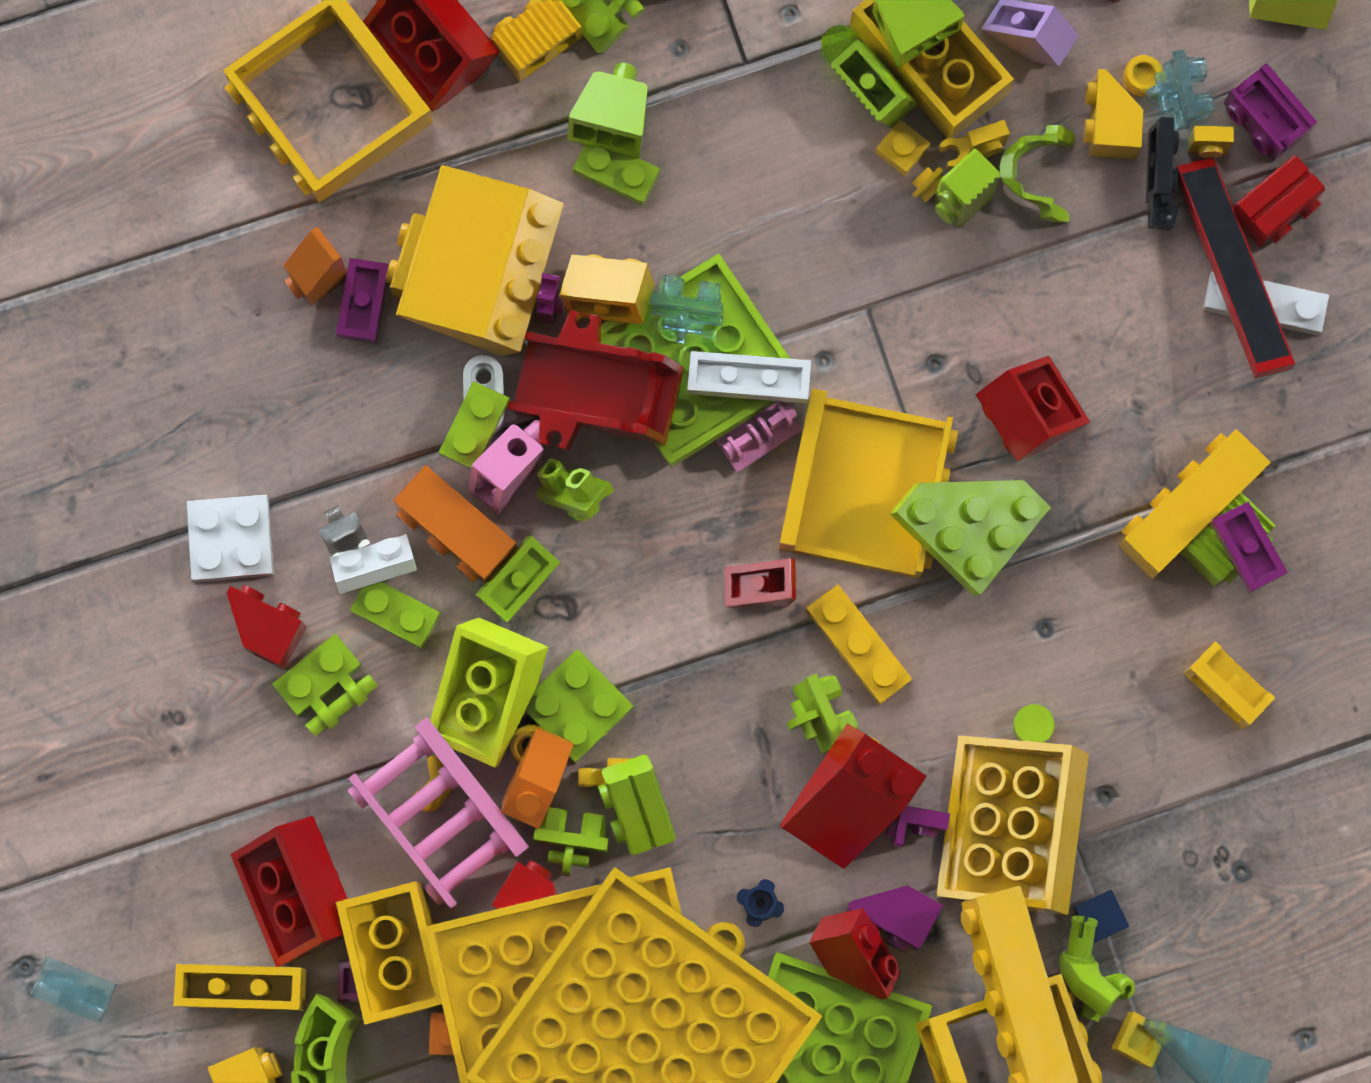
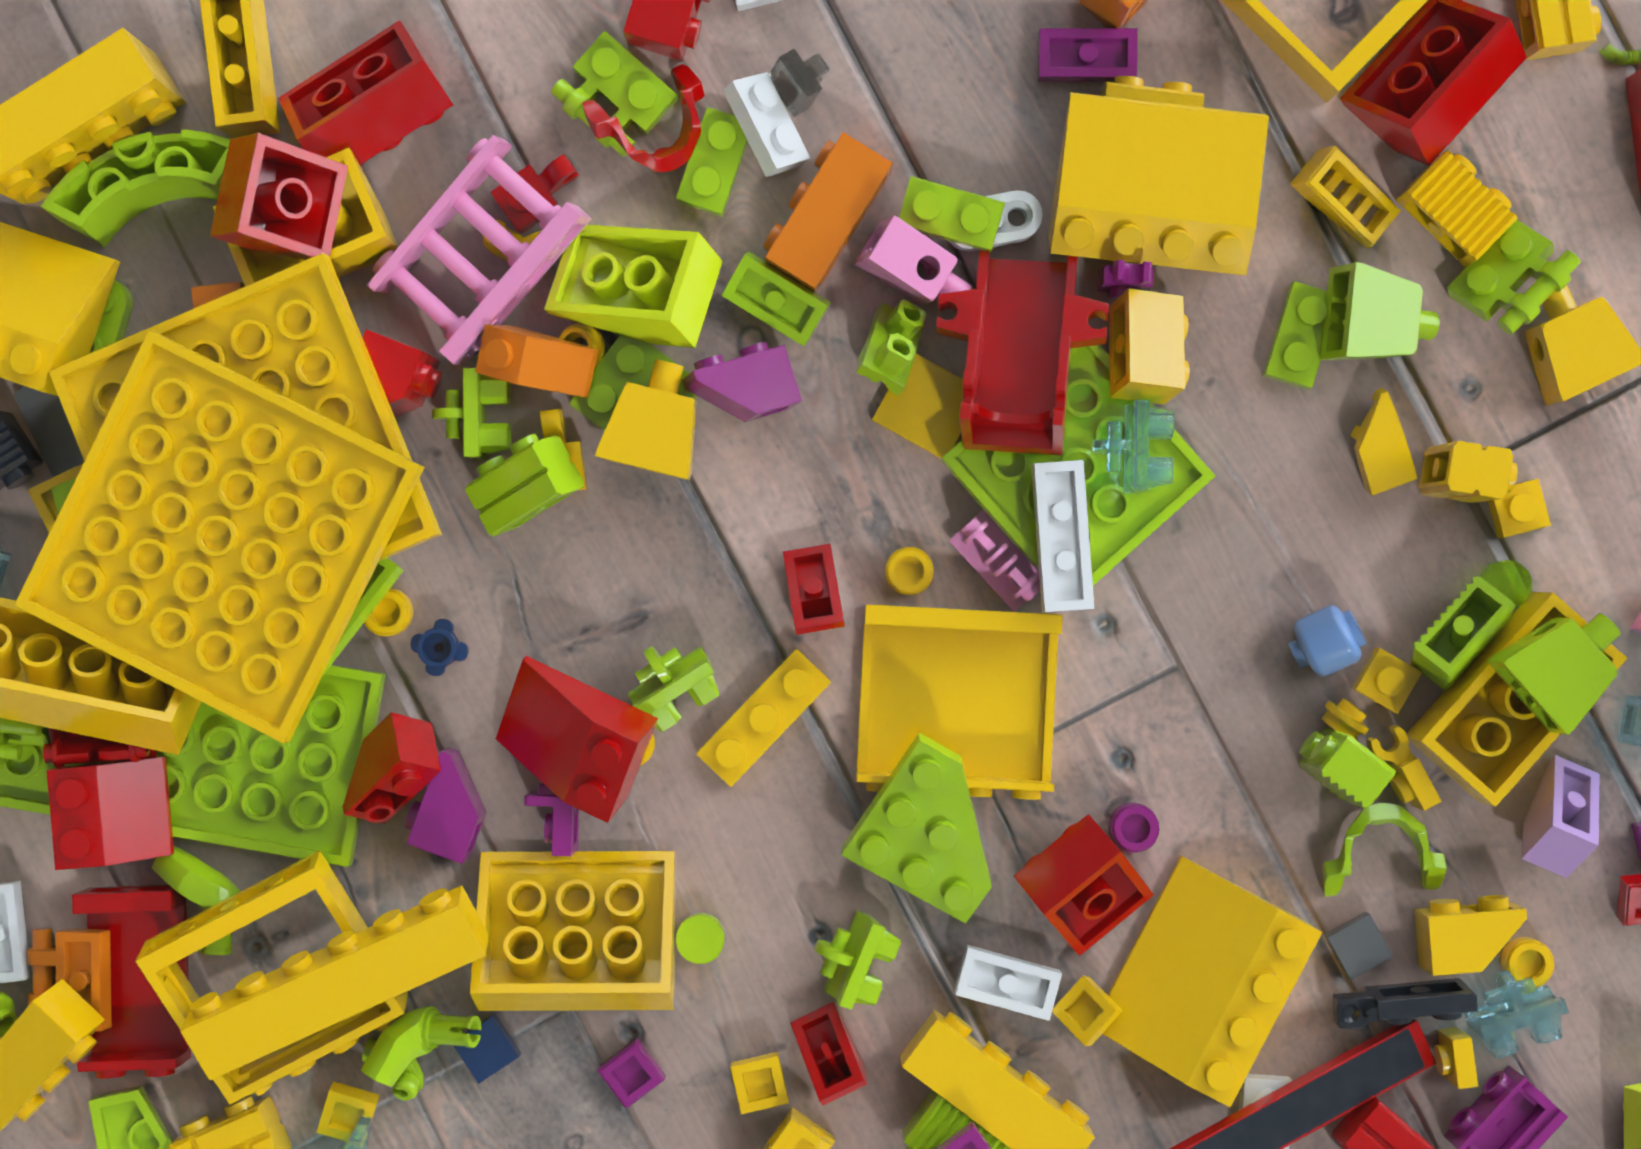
camera: 85 degrees right, 10 degrees up
none -> red slope [210,133,348,260]
none -> red plate [490,154,580,234]
none -> red helmet [582,64,705,172]
none -> yellow torso [595,359,697,481]
none -> magenta tile [597,1038,666,1109]
none -> magenta slope [682,342,802,422]
none -> yellow plate [730,1052,789,1115]
none -> red slope [790,1002,867,1106]
none -> lime hips [814,910,901,1010]
none -> yellow piece [871,354,963,459]
none -> yellow tile [885,547,934,595]
none -> white plate [954,945,1062,1021]
none -> yellow plate [1052,975,1123,1046]
none -> yellow slope [1102,855,1323,1108]
none -> magenta tile [1109,802,1160,853]
none -> medium blue head [1289,605,1367,677]
none -> yellow slope [1290,146,1401,248]
none -> dark grey tile [1324,912,1393,980]
none -> yellow slope [1350,388,1418,496]
none -> yellow brick [1418,441,1518,503]
none -> yellow plate [1488,478,1551,538]

